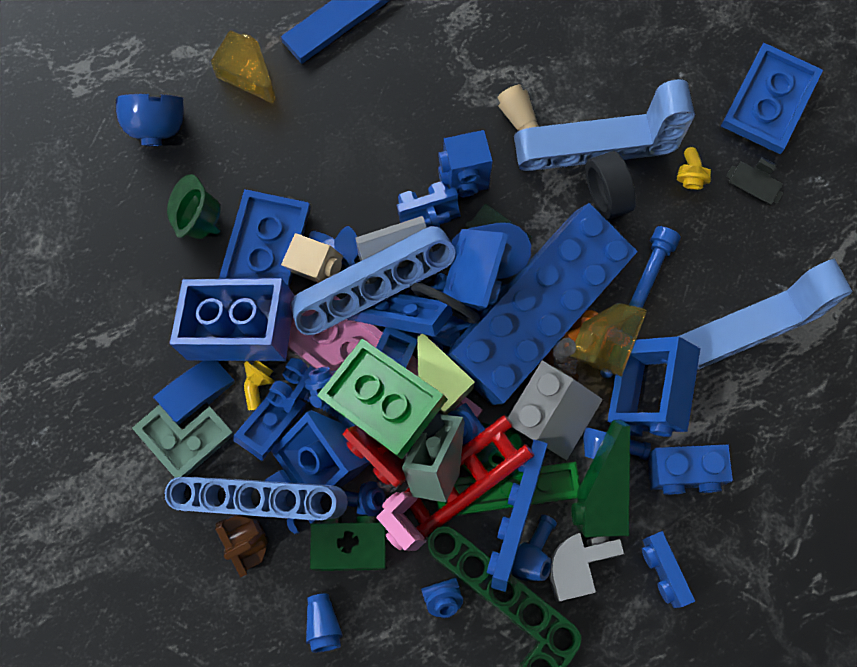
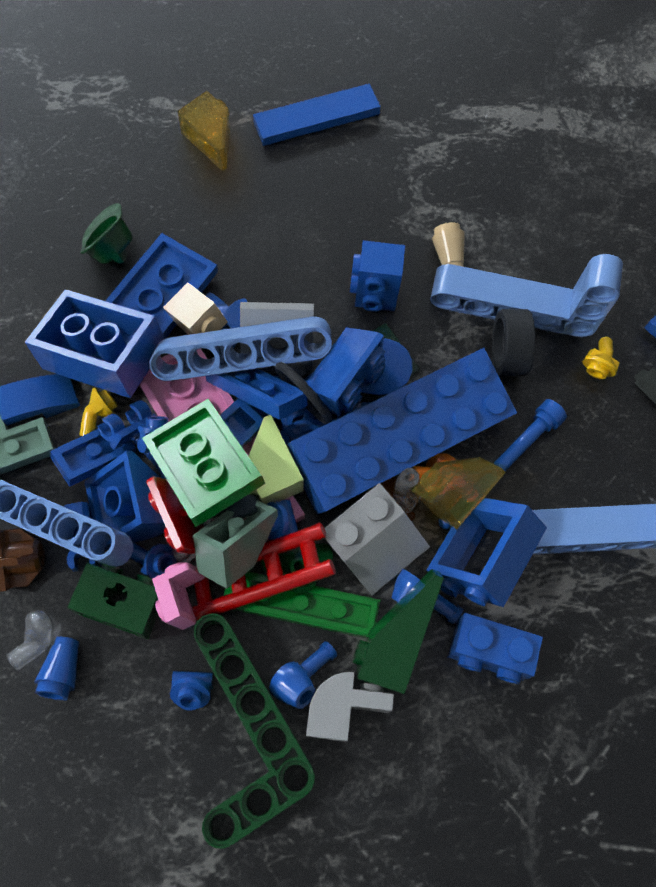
camera: 15 degrees right, 5 degrees down
blue cylinder [116,94,184,146] -> none
blue hips [397,181,460,228] -> none
blue plate [487,439,548,592] -> none
blue plate [642,531,695,608] -> none
none -> clear arm [6,610,52,671]

